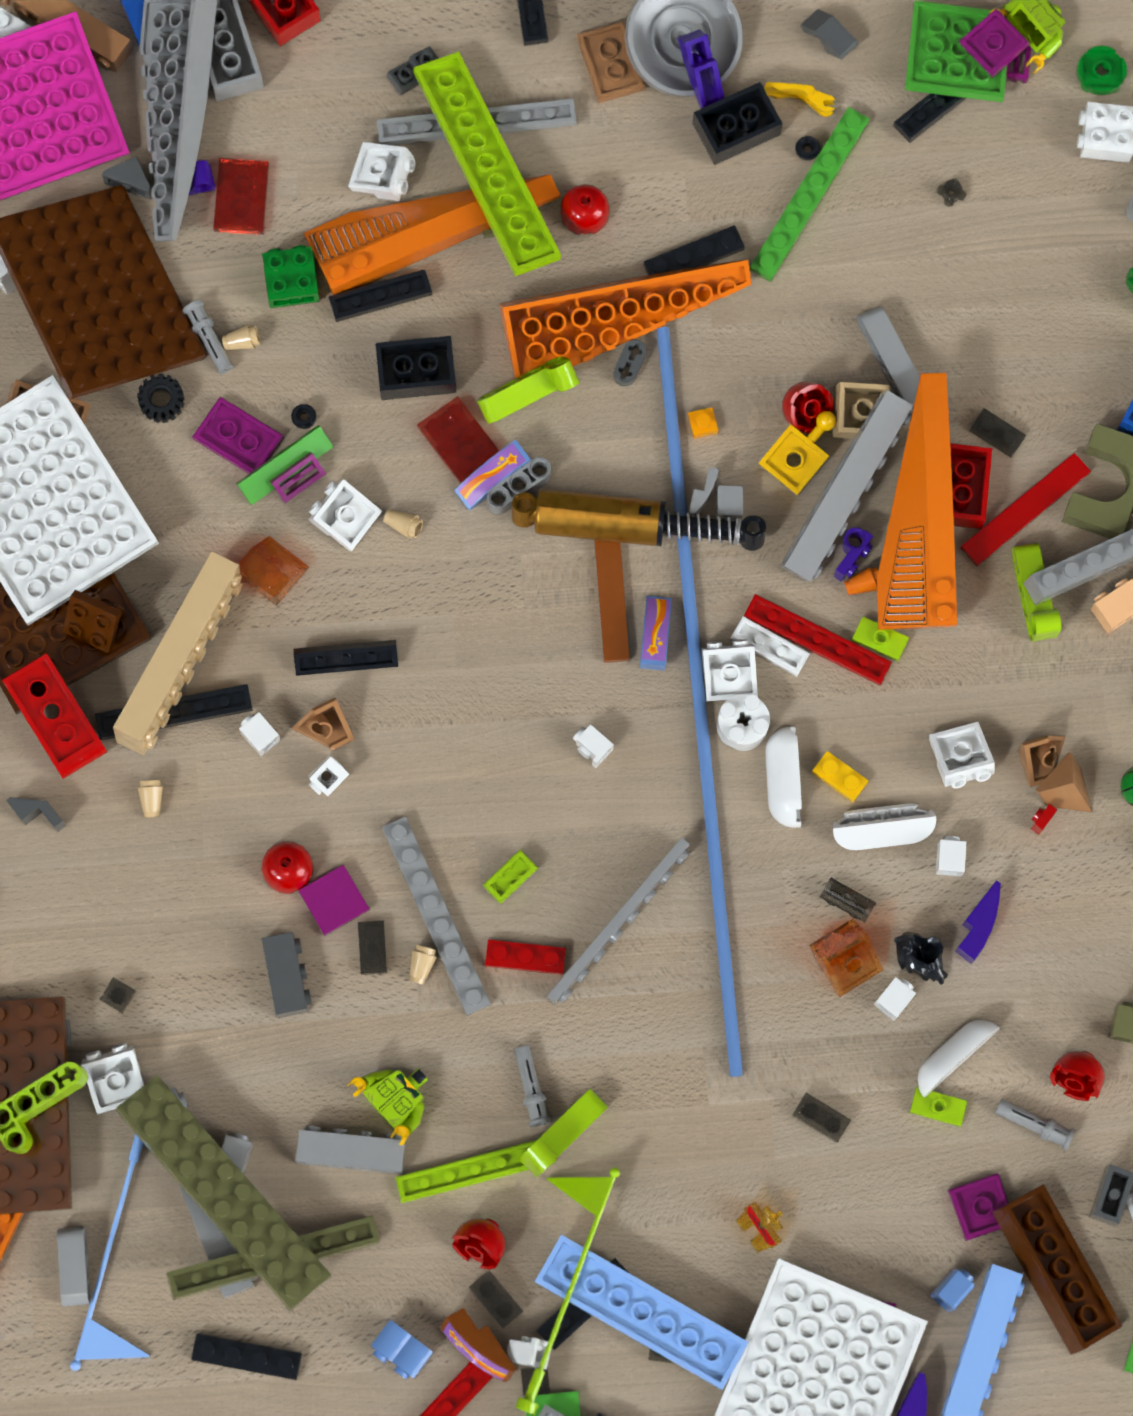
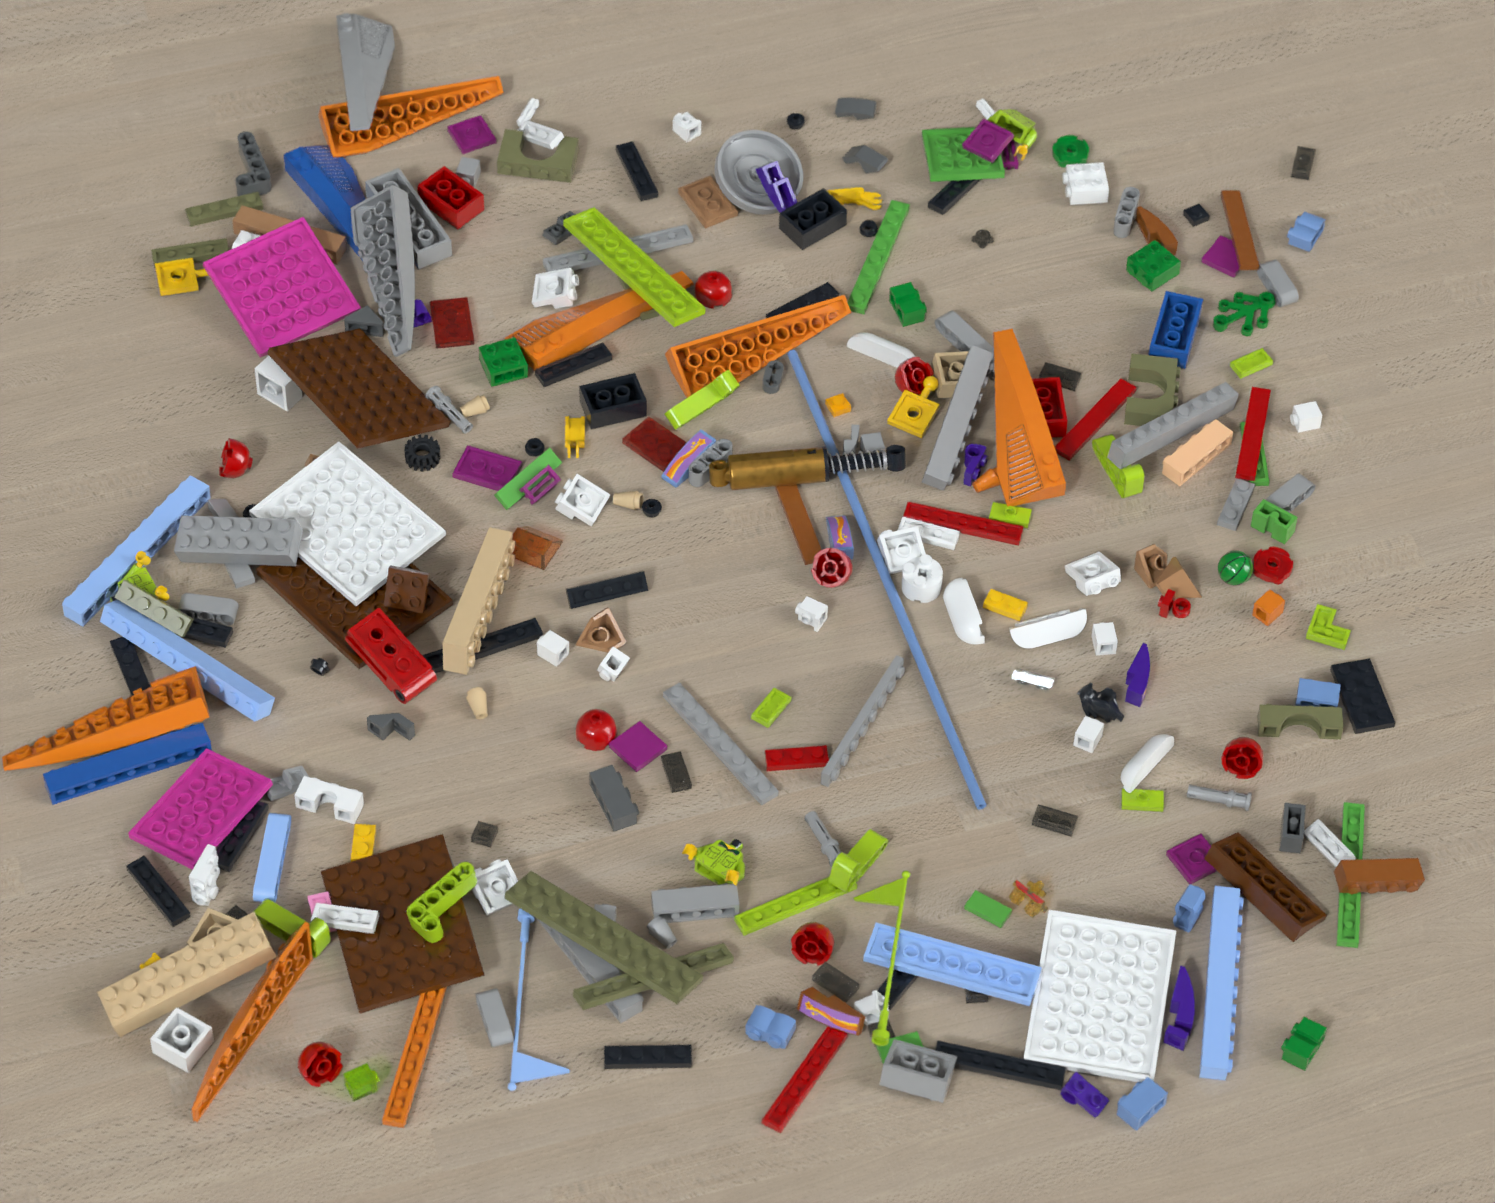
camera: 10 degrees left, 25 degrees down
tan cone [409,944,437,985] -> none
clear orange slope [809,919,883,997] -> none
none -> yellow arm [565,416,585,458]
none -> black plate [642,499,662,518]
none -> light grey cone [647,916,677,948]
none -> red cylinder [811,548,853,588]
none -> white brick [847,332,915,368]
none -> green brick [889,282,927,327]
none -> bright green tile [964,890,1012,928]
none -> red bush [1172,598,1191,618]

